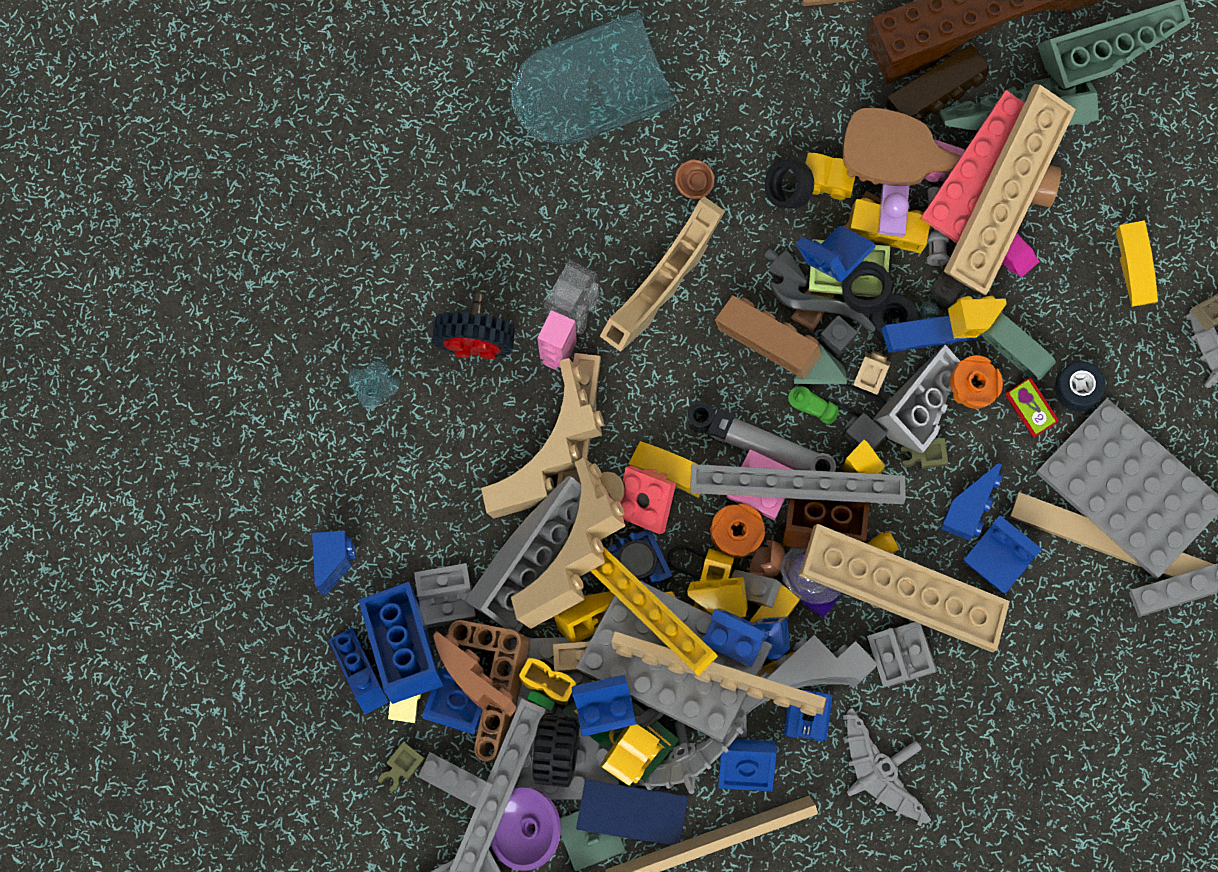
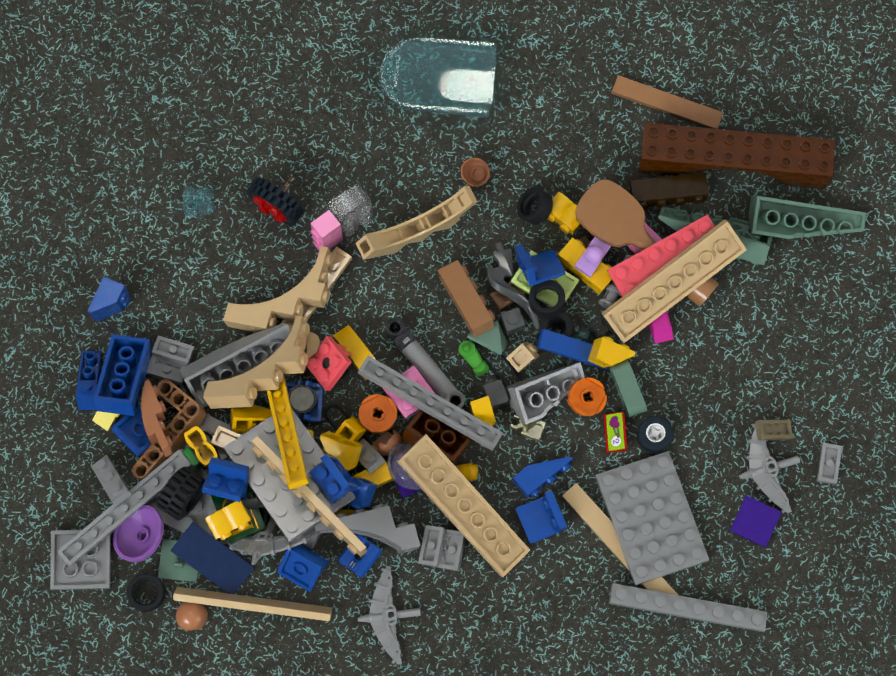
camera: 25 degrees right, 0 degrees up
olive plate [378,742,425,793] -> none
yellow slope [1115,220,1158,307] -> none

